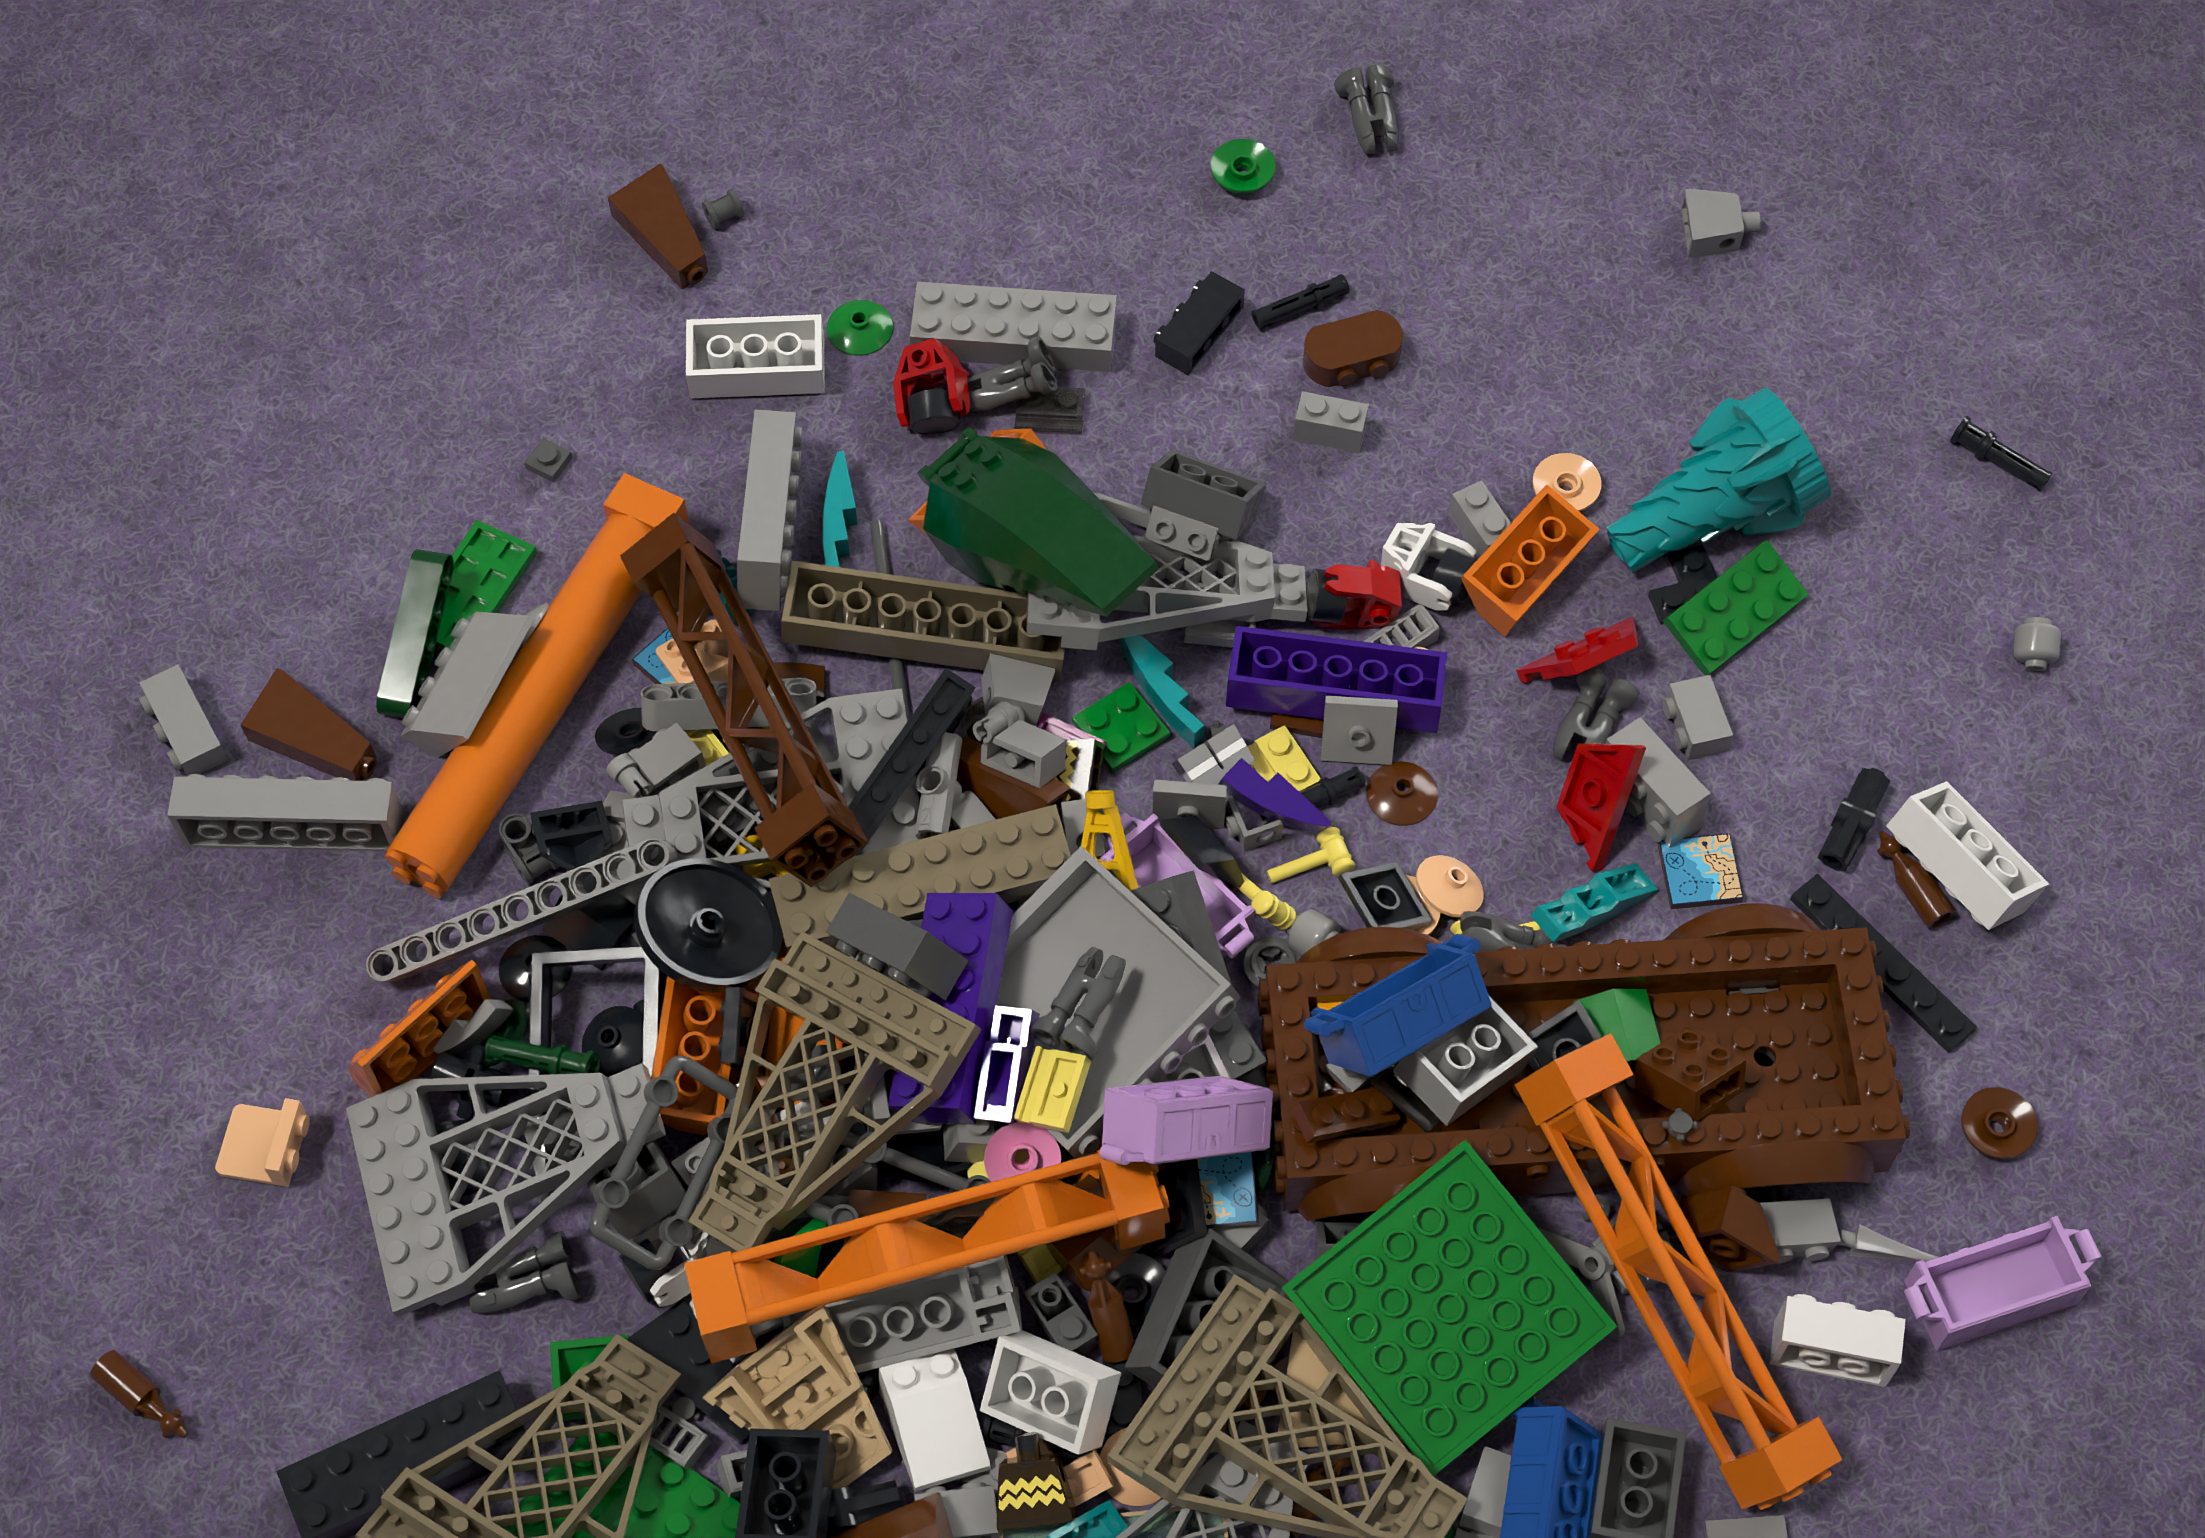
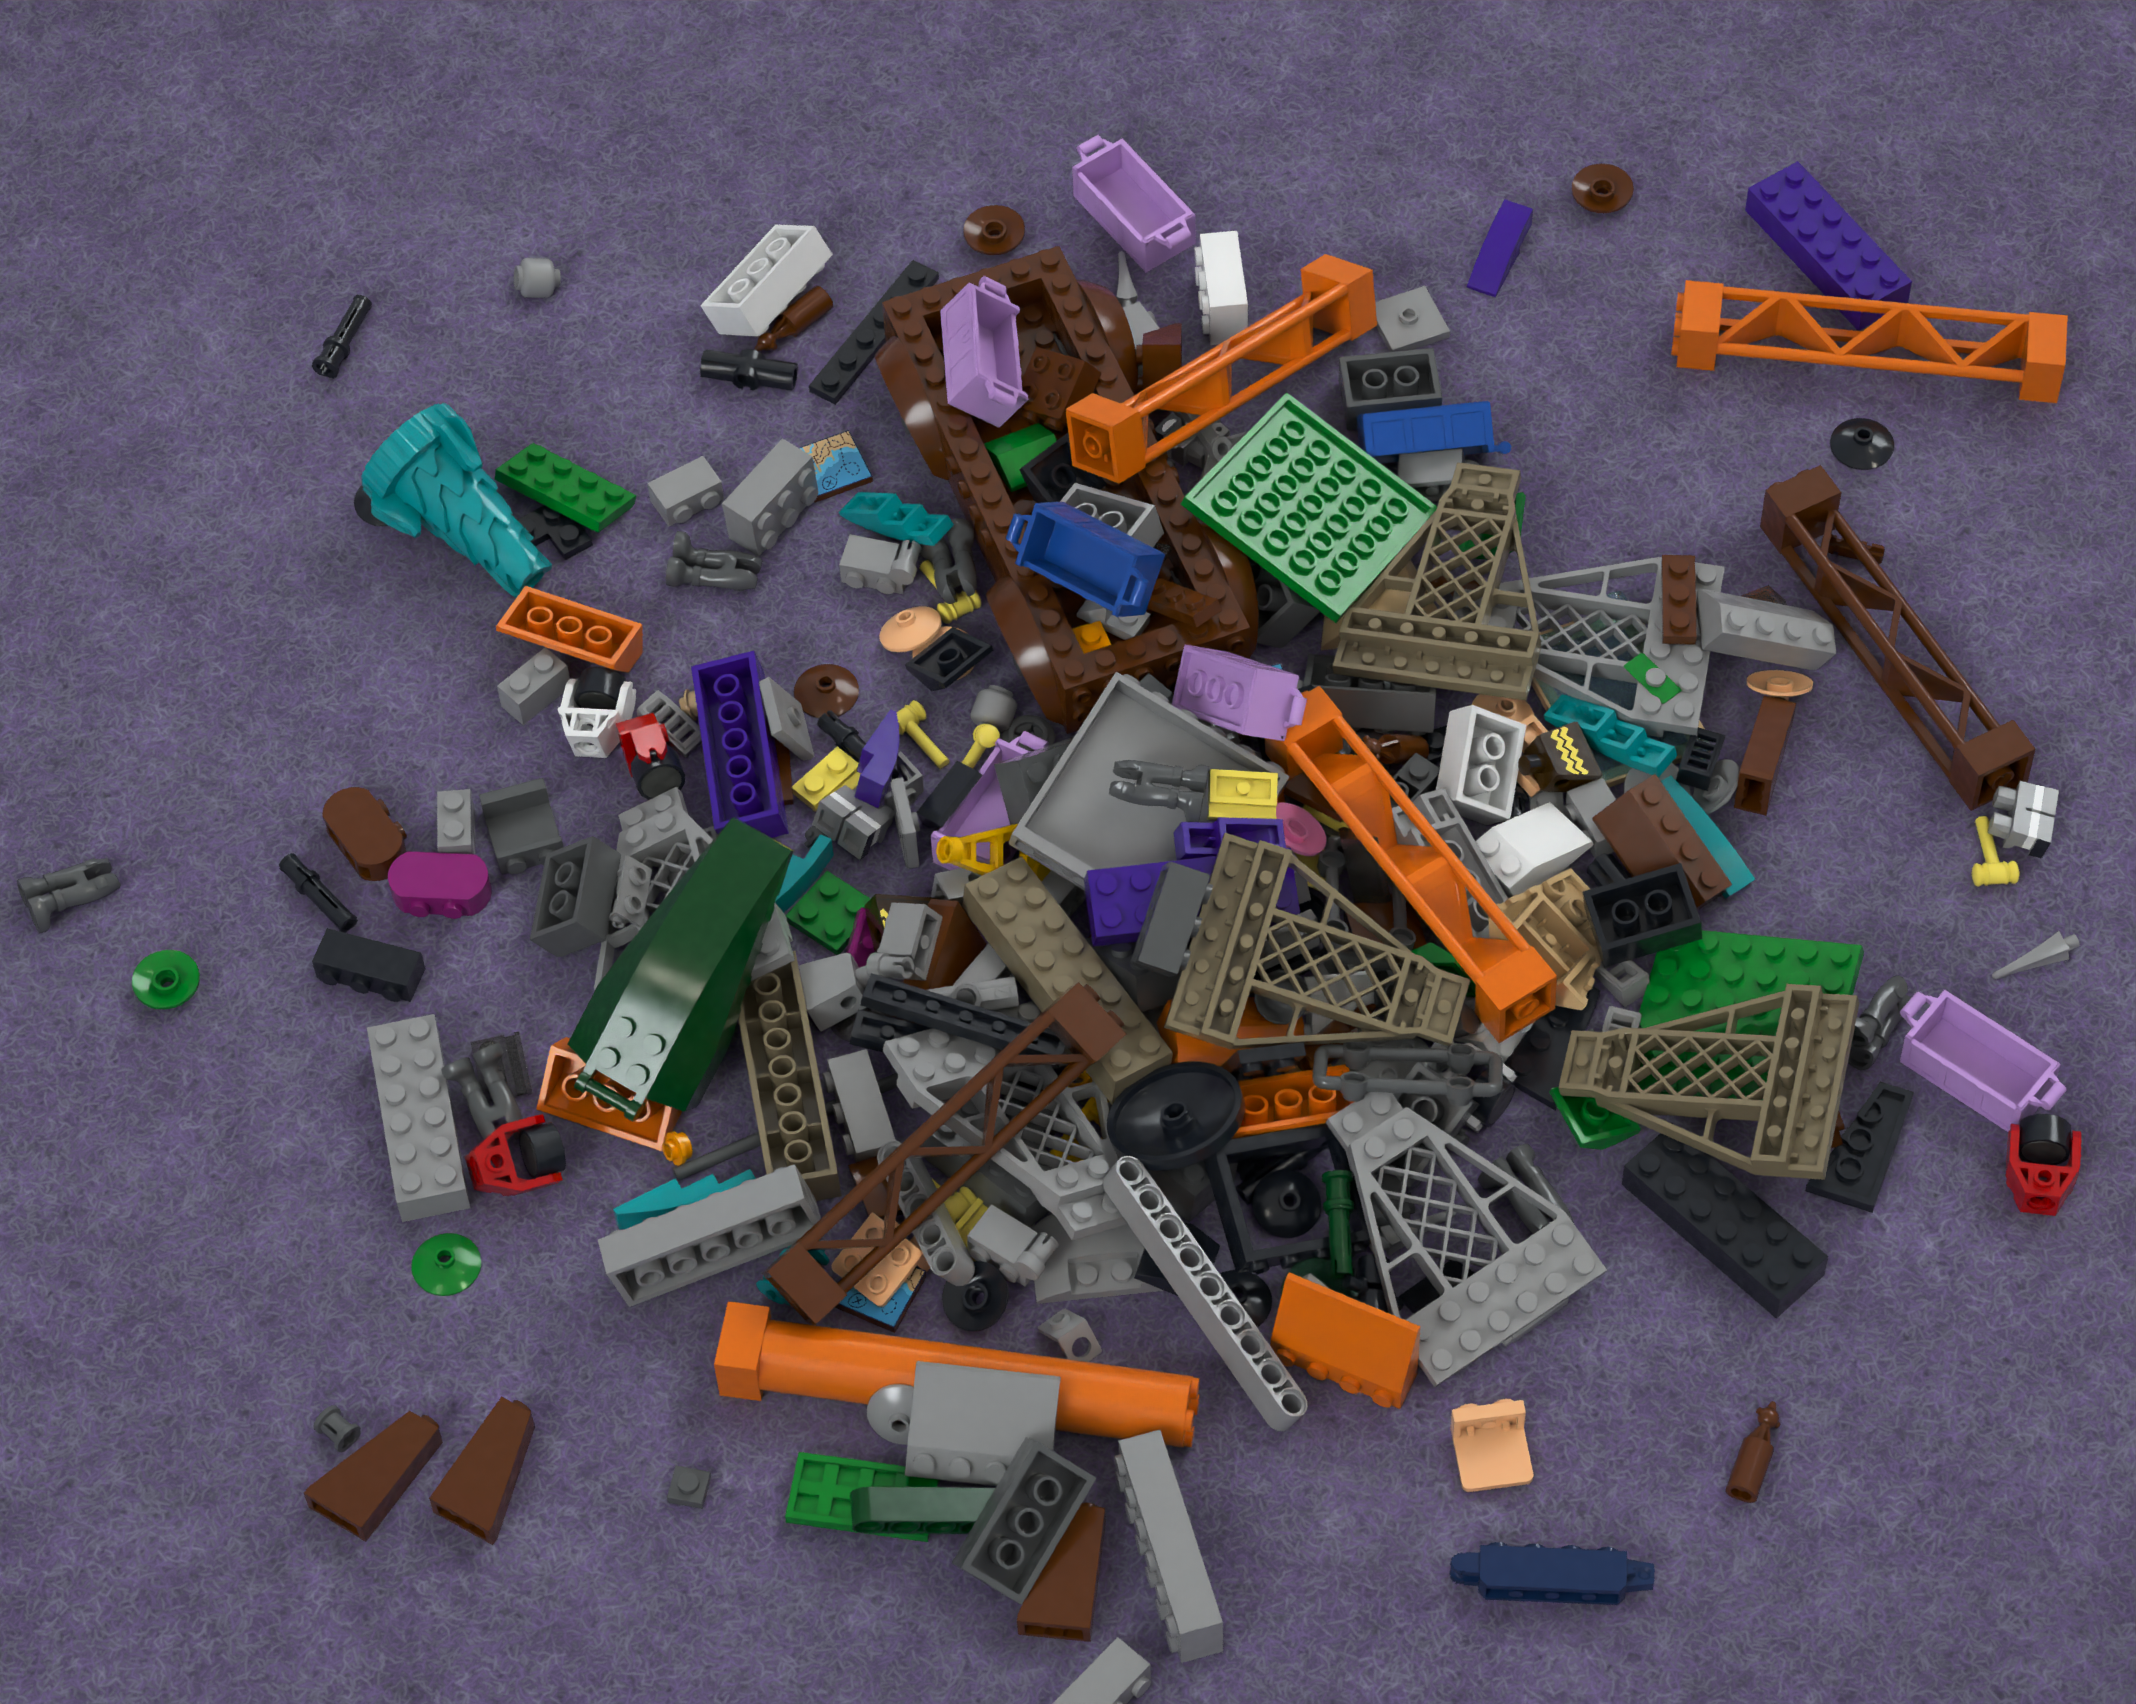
camera: 105 degrees left, 5 degrees down
dark grey piece [499,814,560,886] -> none
black slope [530,800,612,871] -> none
white brick [686,314,825,398] -> none
red wing [1516,617,1639,683] -> none
light nougat dish [1532,453,1601,512] -> none
red wing [1556,743,1646,871] -> none
dark grey piece [1662,1108,1697,1142] -> none
light grey torso [1681,189,1760,258] -> none
none -> magenta brick [388,851,492,919]
none -> reddish brown slope [429,1396,535,1545]
none -> dark grey panel [479,778,563,875]
none -> light orange plate [662,1131,693,1166]
none -> light grey brick [822,1049,896,1163]
none -> light grey hinge [839,534,922,594]
none -> lavender container [940,276,1028,427]
none -> dark grey brick [952,1437,1096,1605]
none -> light grey bracket [1038,1308,1102,1362]
none -> dark blue hinge [1449,1542,1655,1605]

